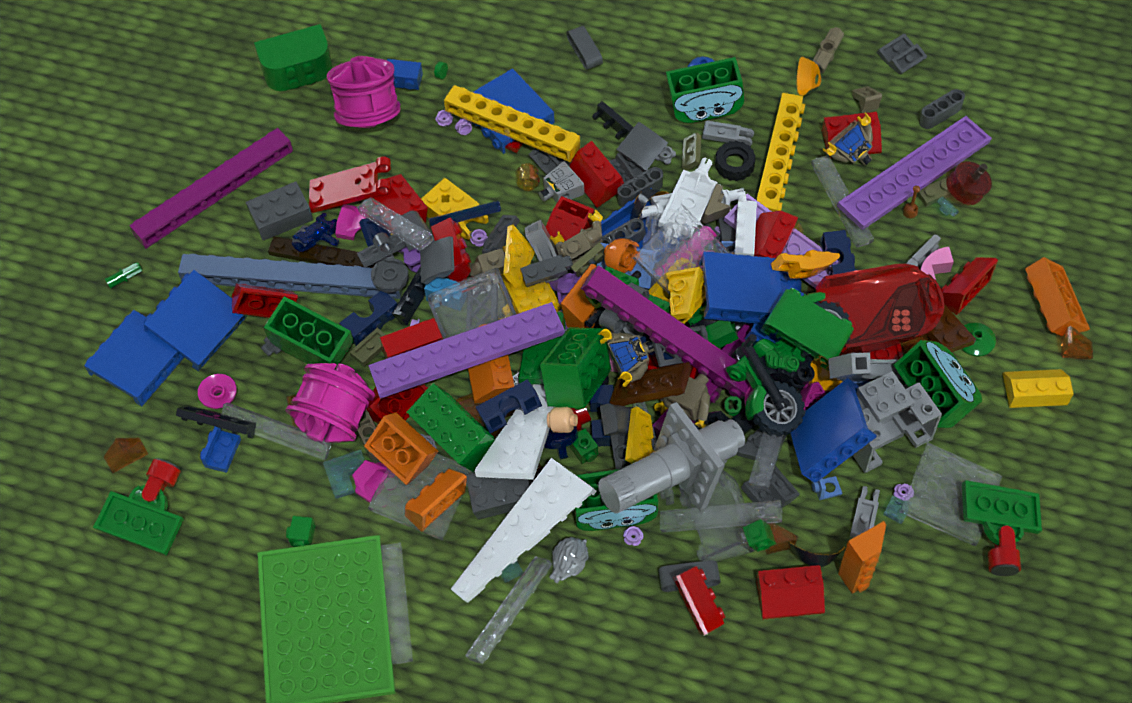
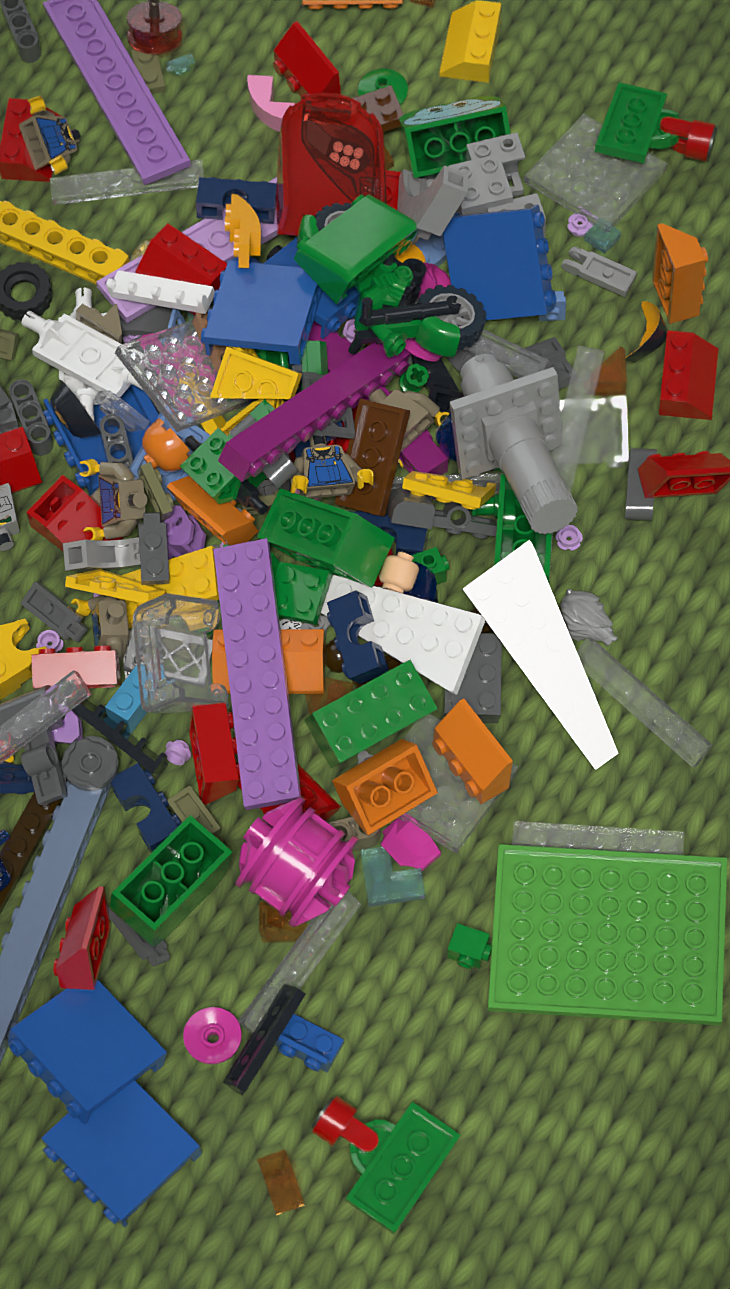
camera: 75 degrees left, 5 degrees up
dark grey slope [420,236,454,284] -> none
clear blue axle [429,201,501,227] -> none
green brick [743,519,776,552] -> none
dark orange hinge [903,185,920,219] -> none
light grey hinge [904,235,941,270] -> none

